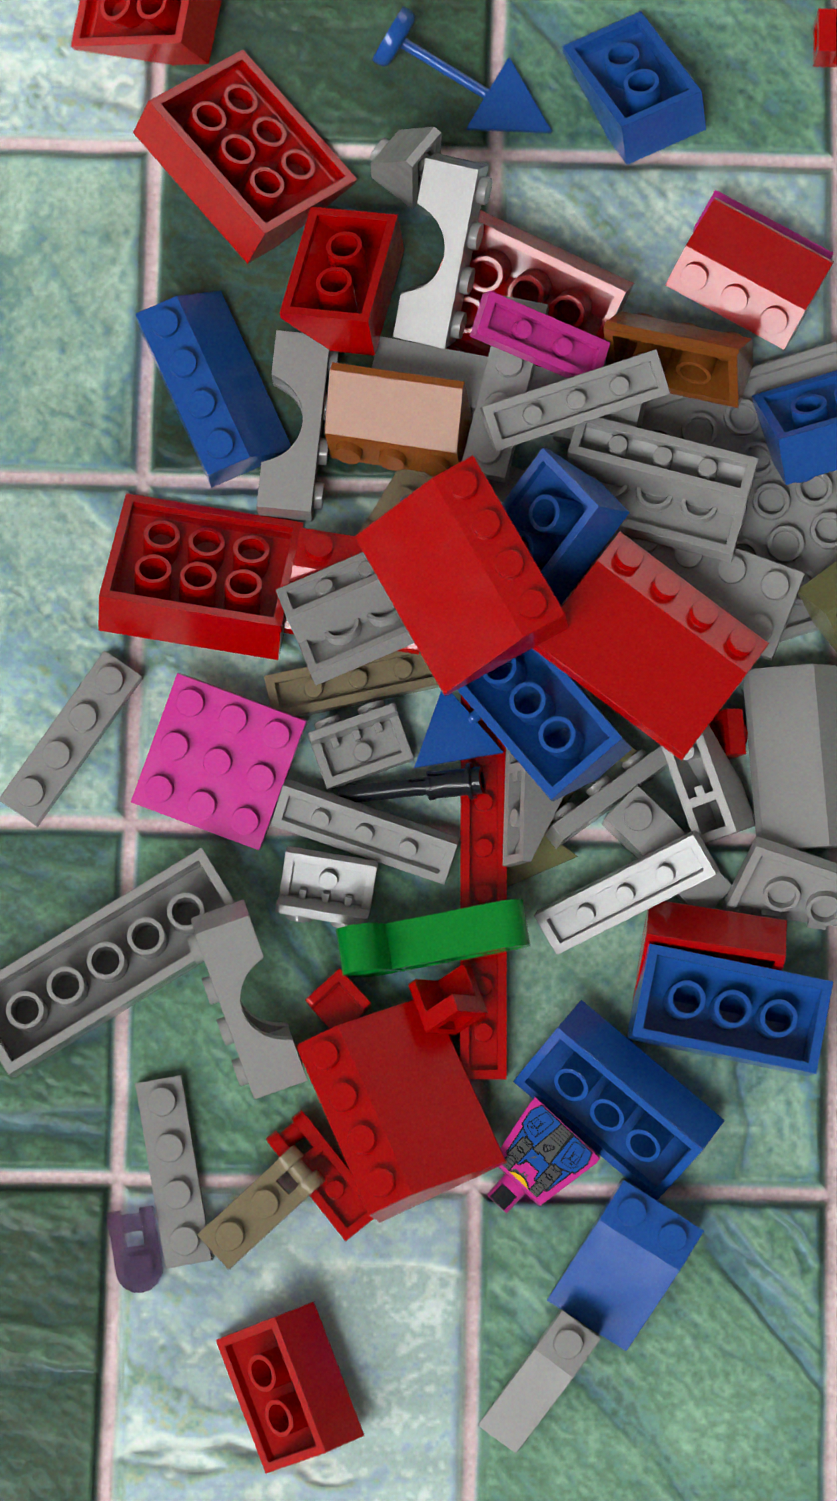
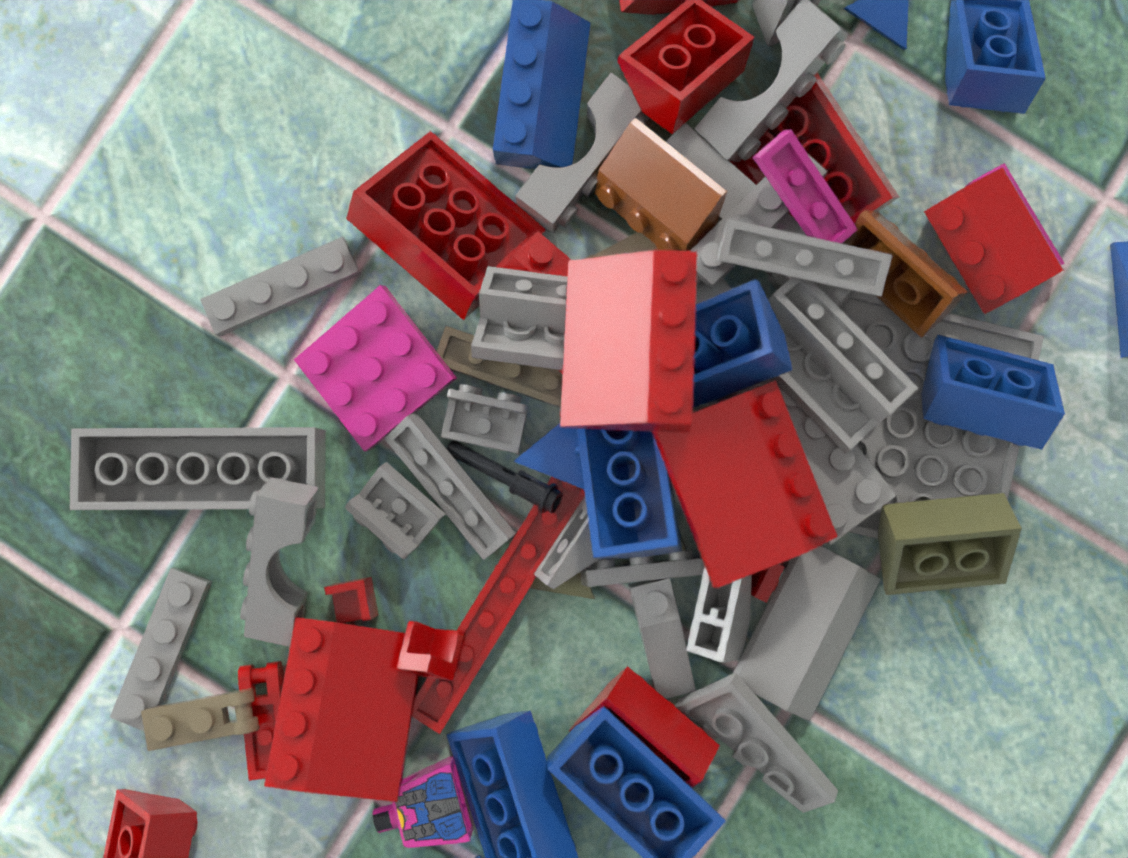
camera: 35 degrees right, 5 degrees up
clear purple plate [107,1205,163,1293] -> none
green beam [336,899,531,978] -> none
plate [534,829,719,955] -> none

